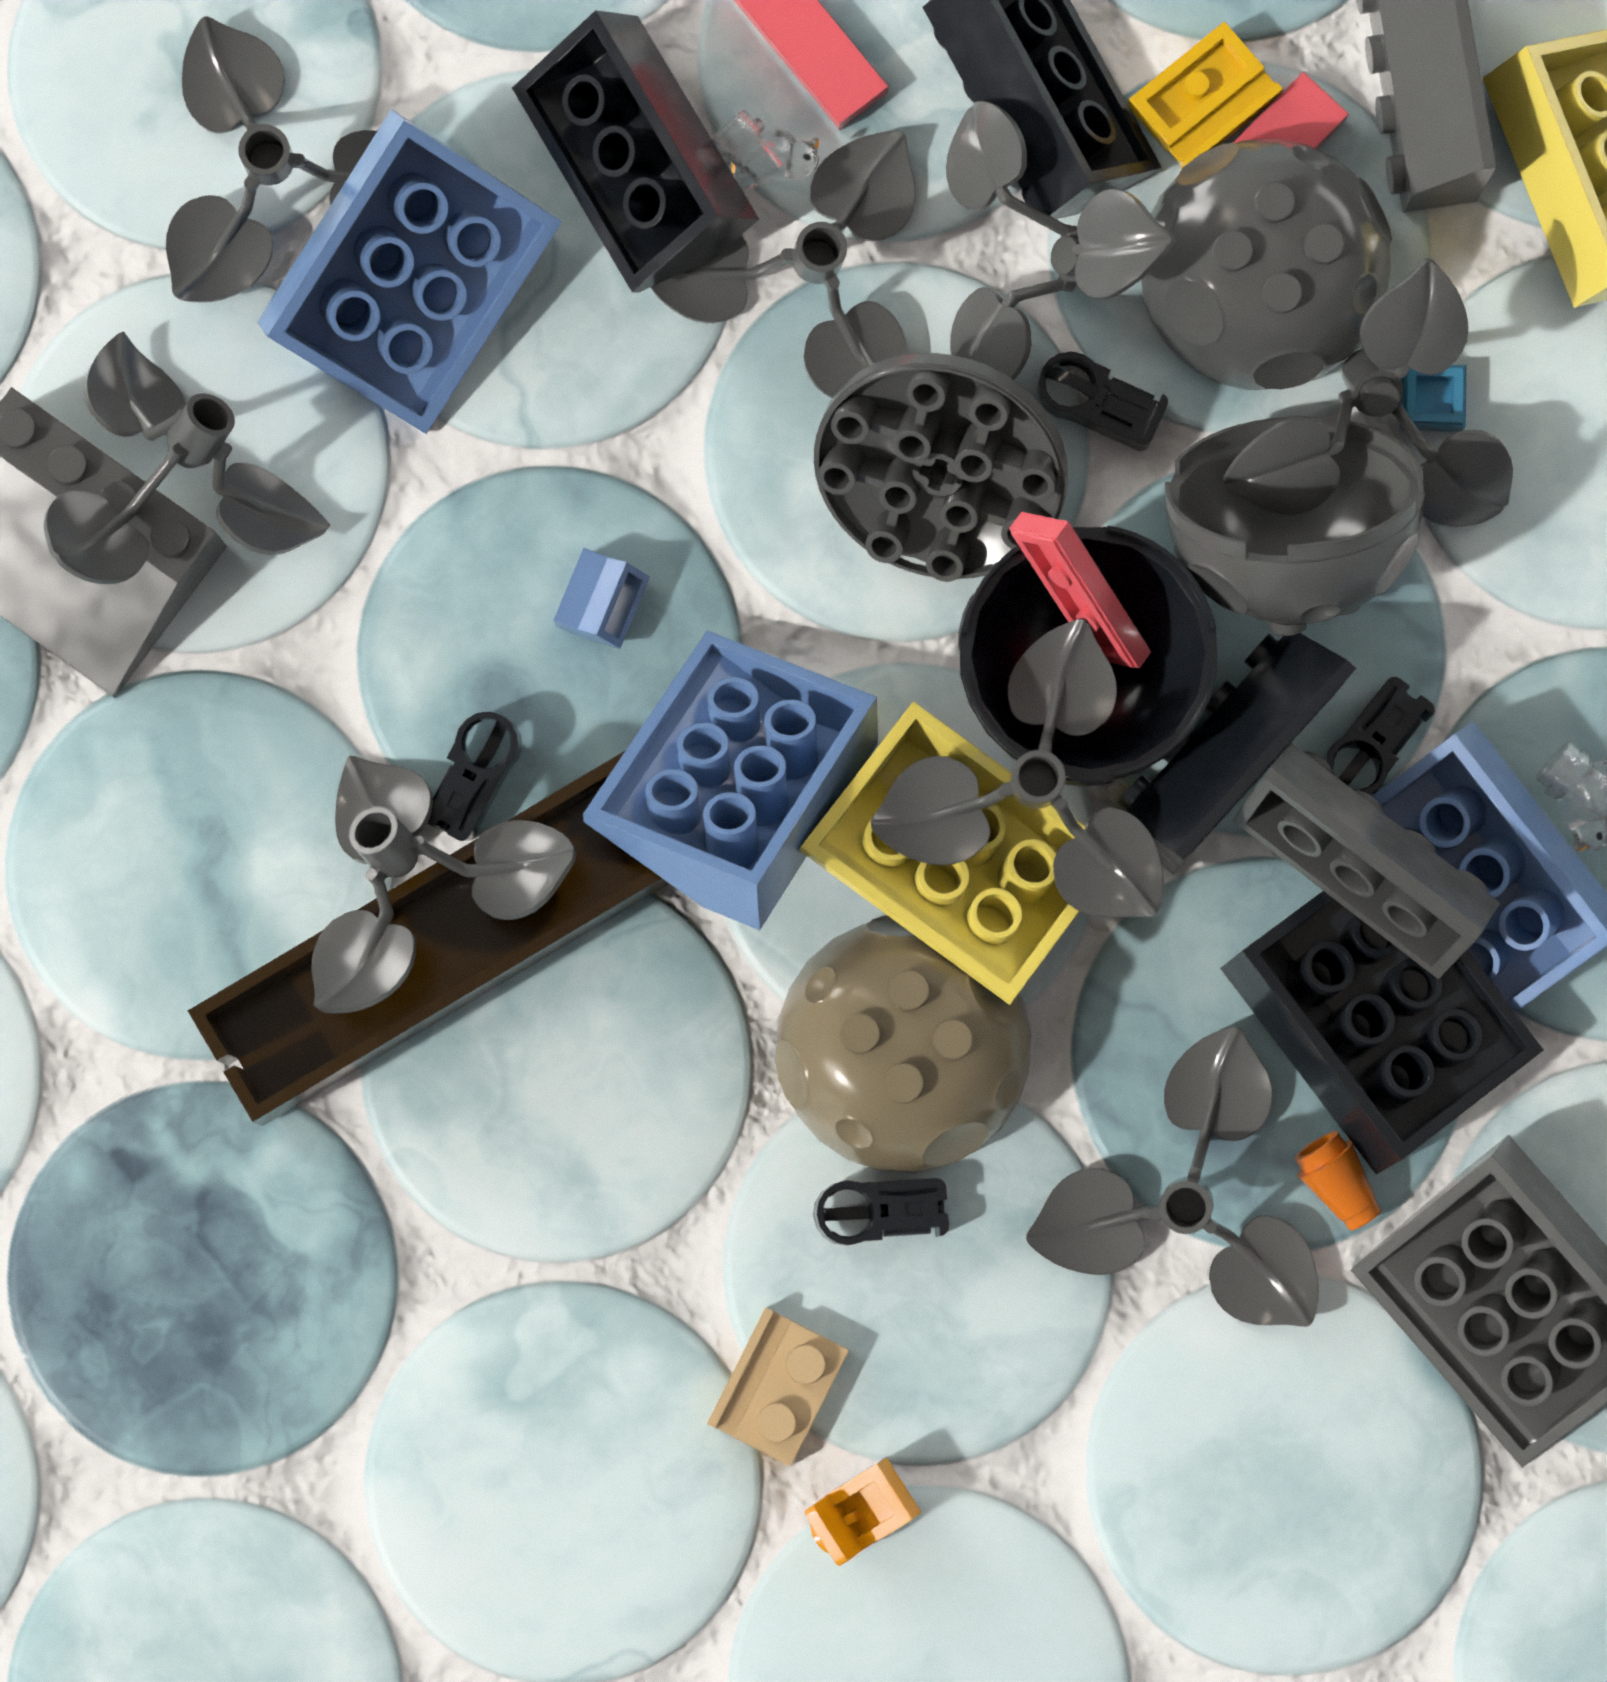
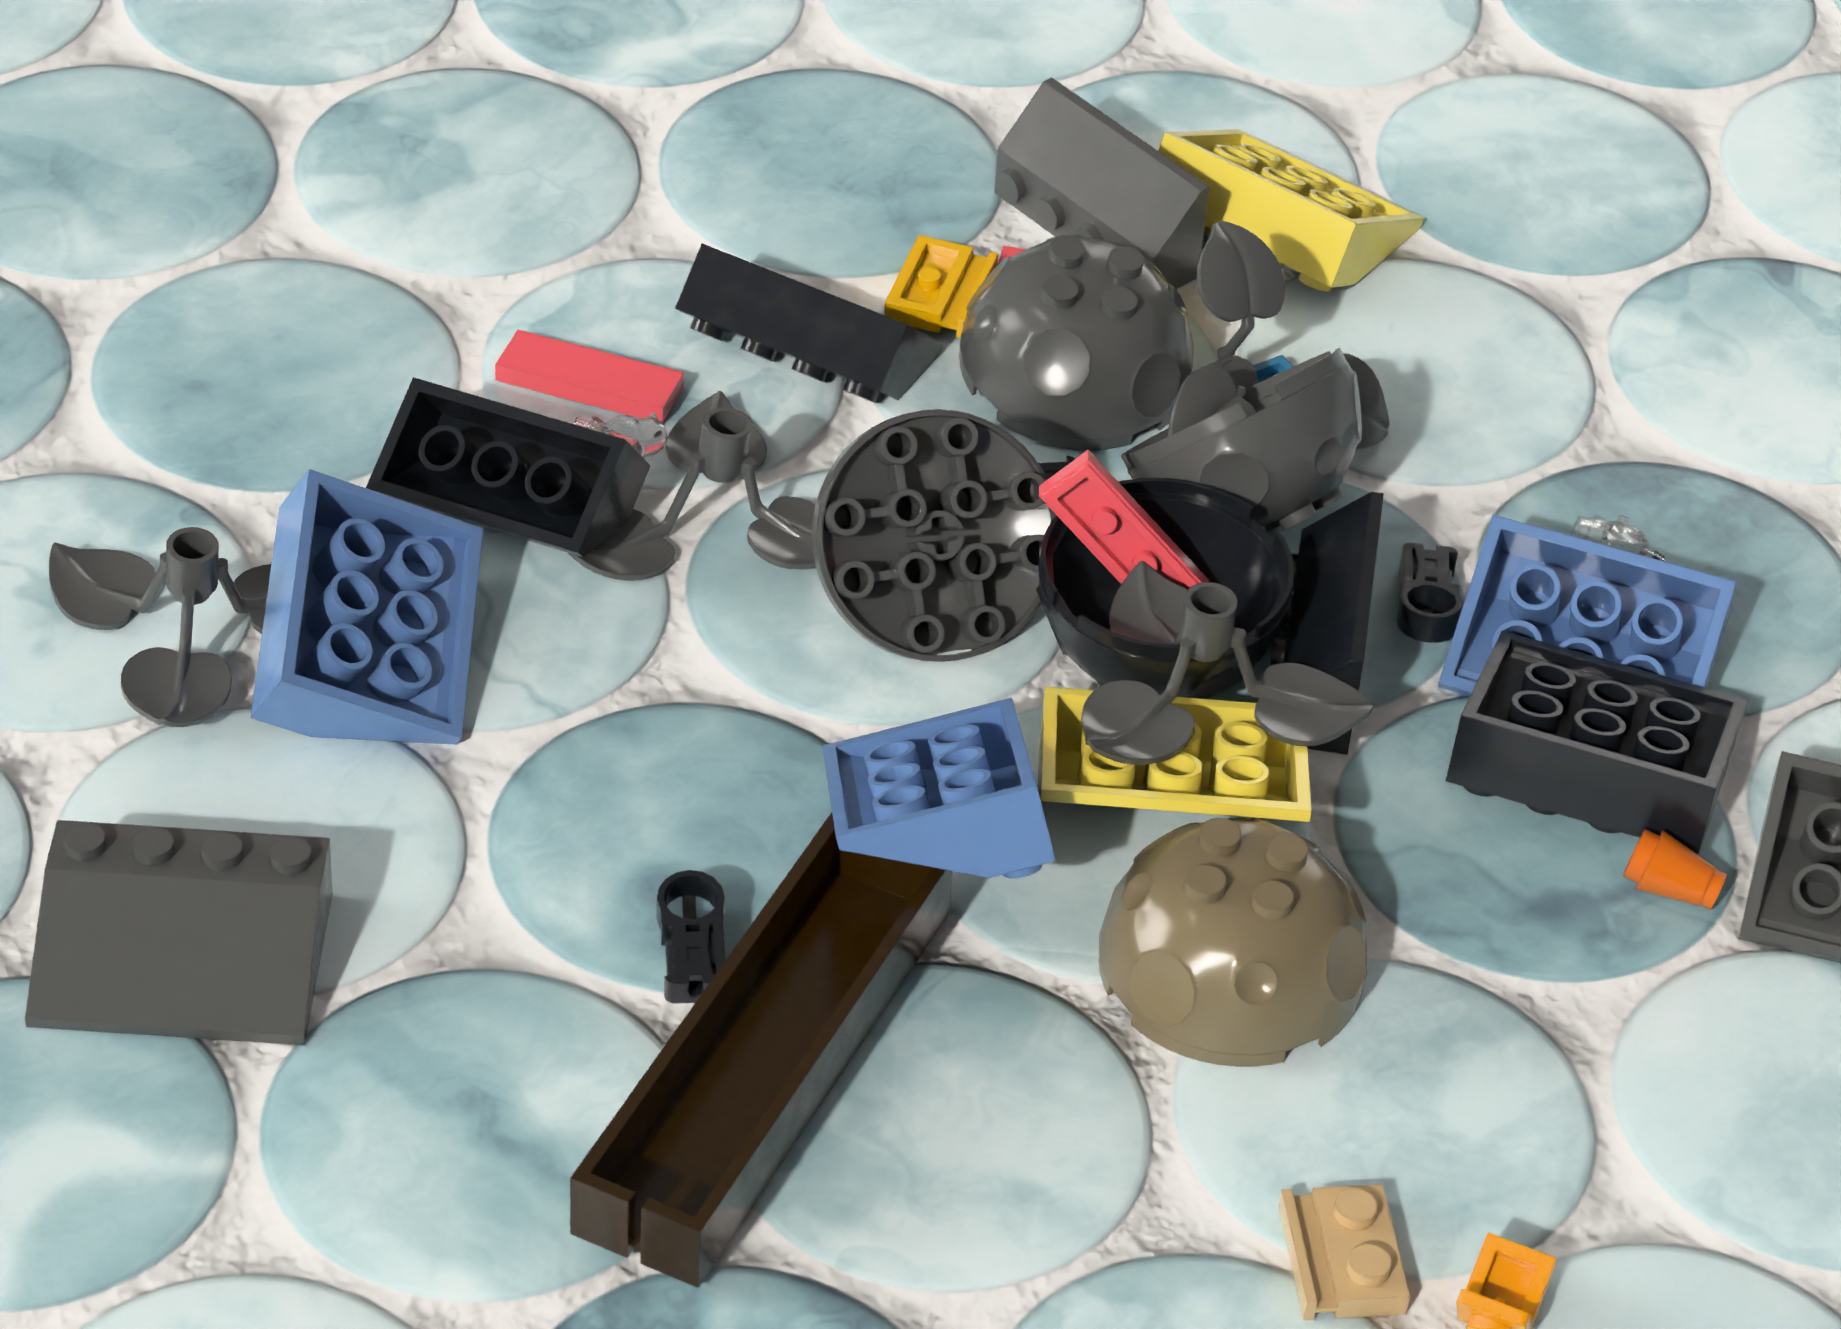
camera: 40 degrees left, 40 degrees down
dark grey plant [44,332,331,584] -> none
dark grey plant [311,756,577,1013] -> none
medium blue piece [554,548,650,649] -> none
black piece [813,1178,949,1246] -> none
dark grey plant [946,101,1177,380] -> none
dark grey plant [1026,1027,1319,1327] -> none
dark grey slope [1232,743,1500,979] -> none

